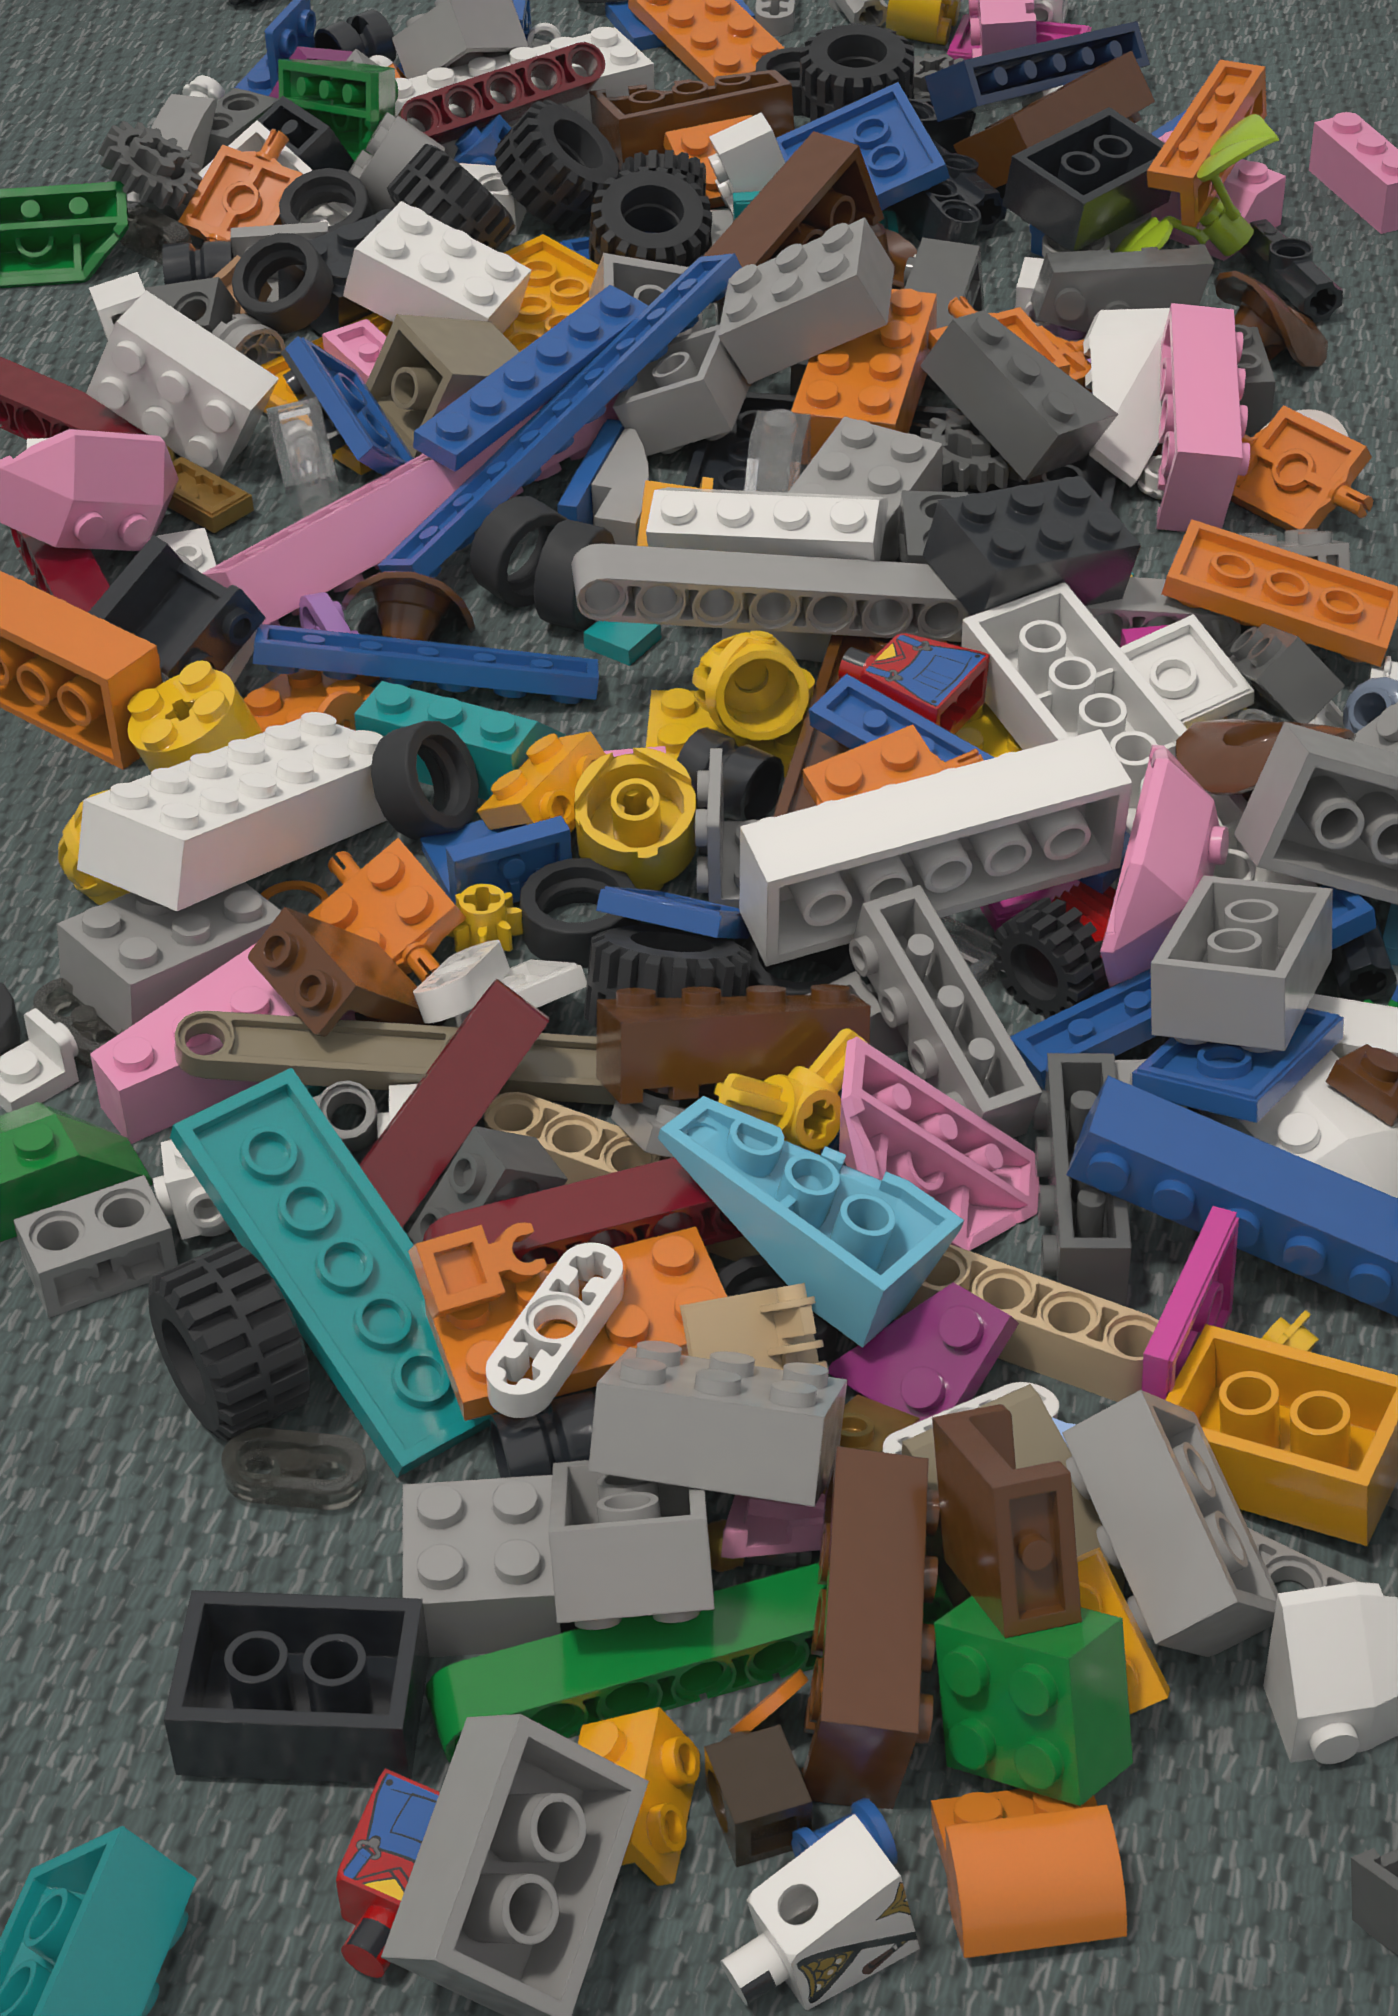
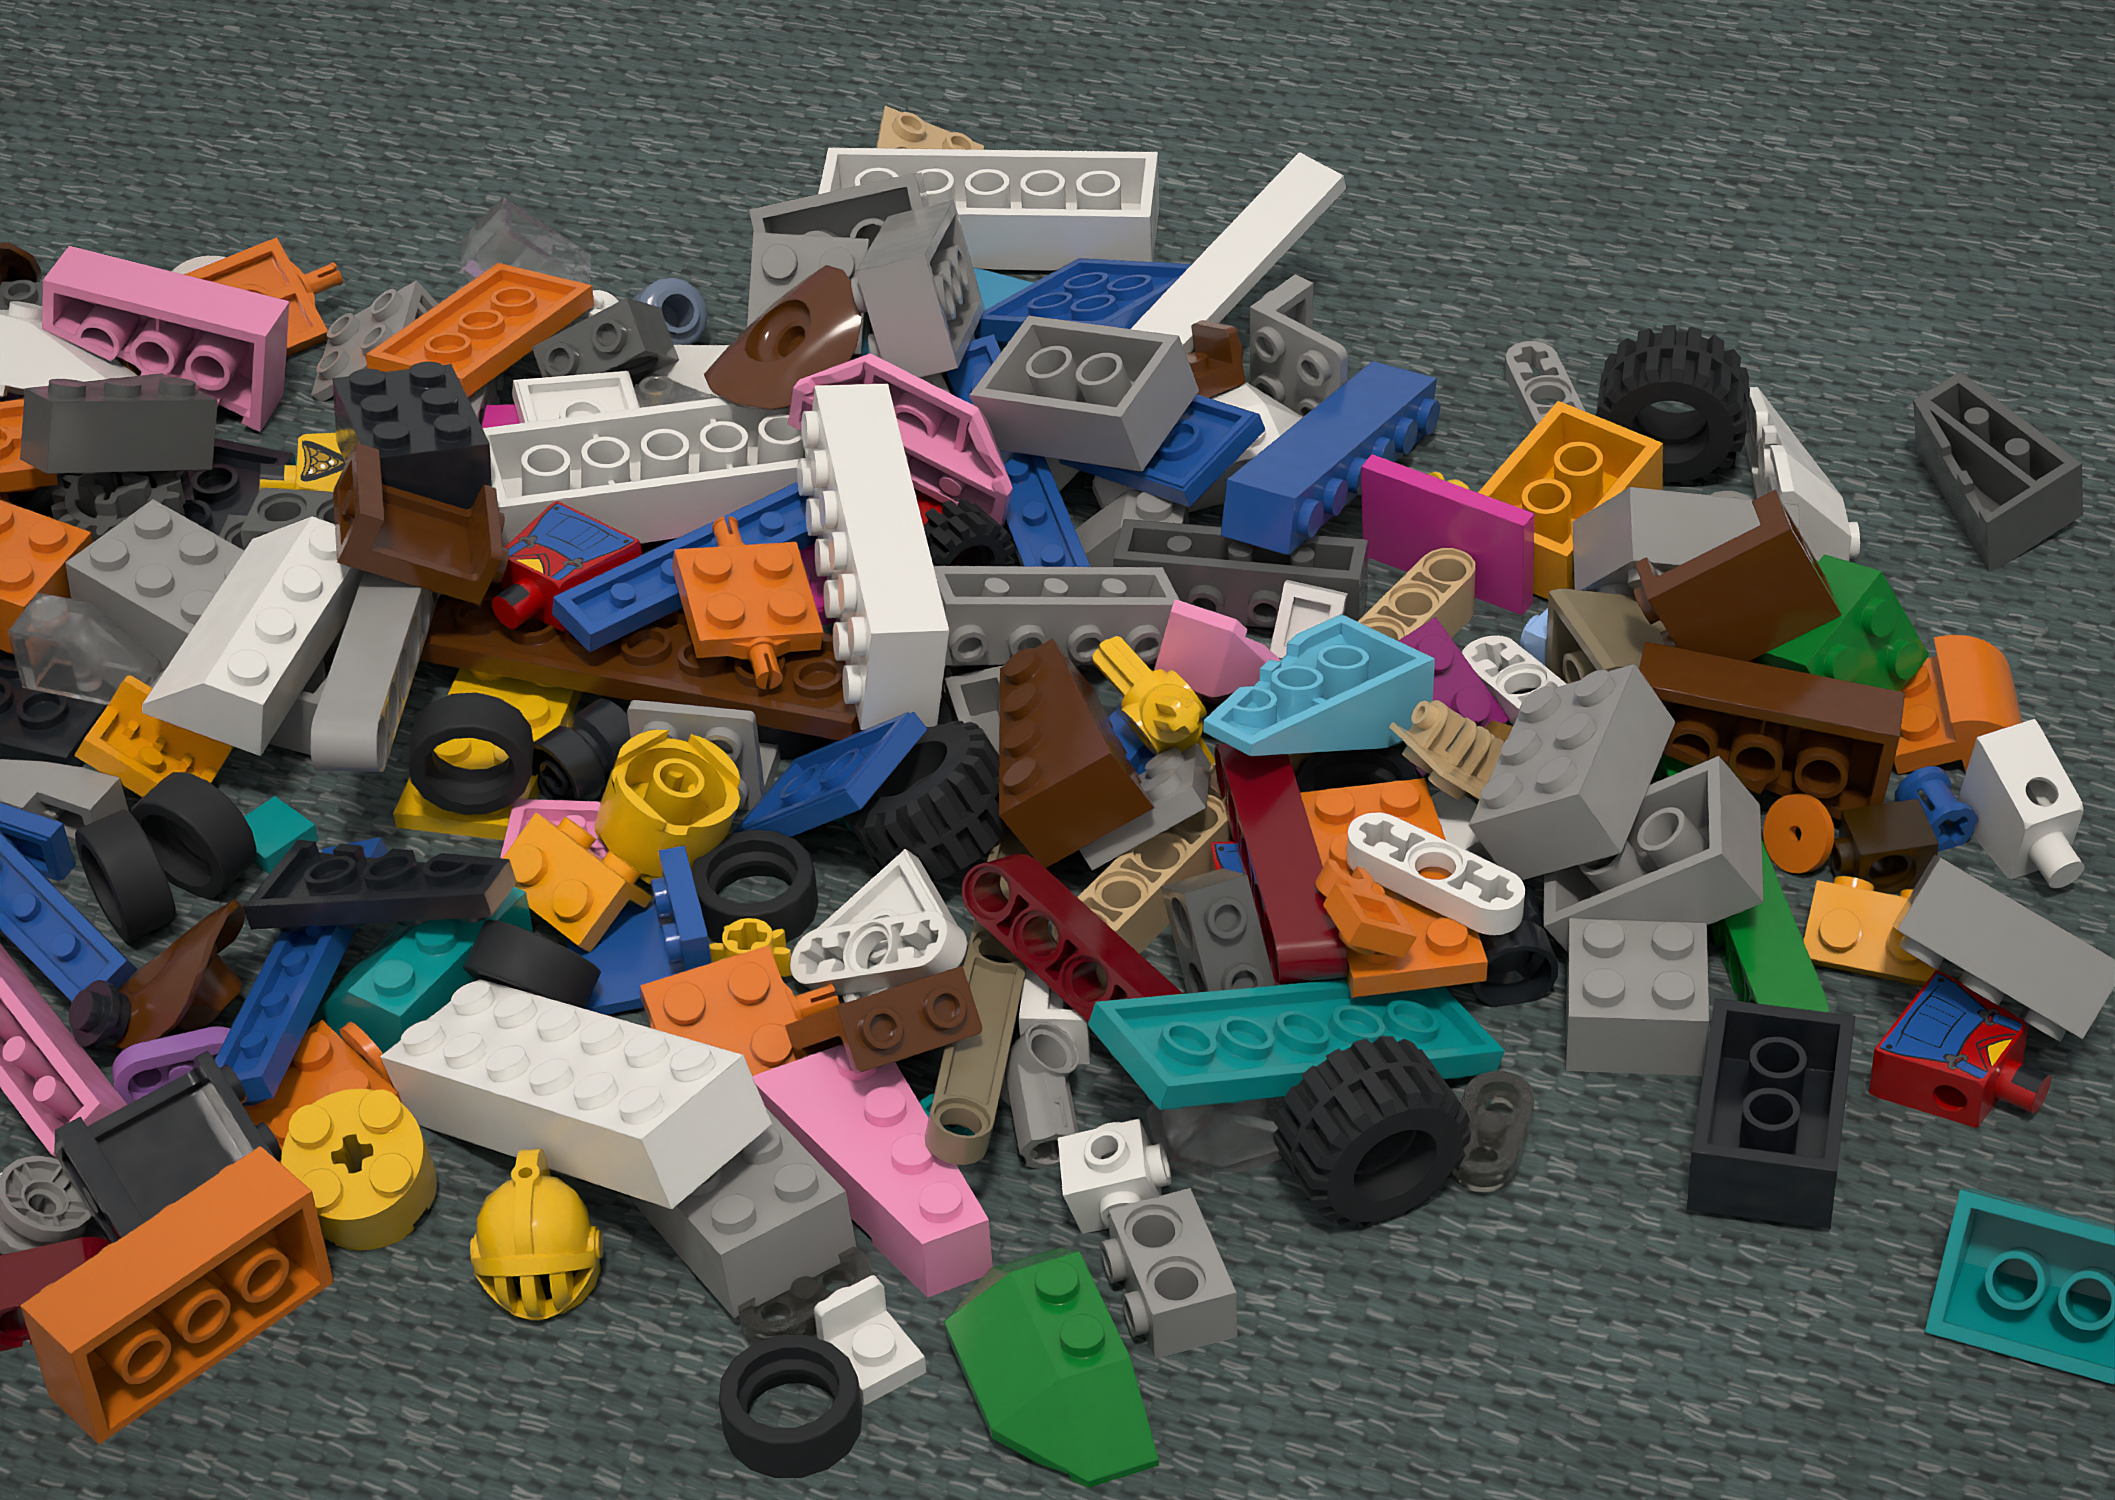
camera: 80 degrees left, 0 degrees up
yellow helmet [692,630,815,741] -> none
none -> black plate [69,980,131,1048]
none -> black wing [244,840,517,933]
none -> reddish brown panel [333,442,509,605]
none -> black tyre [408,692,534,815]
none -> white bracket [1270,580,1348,658]

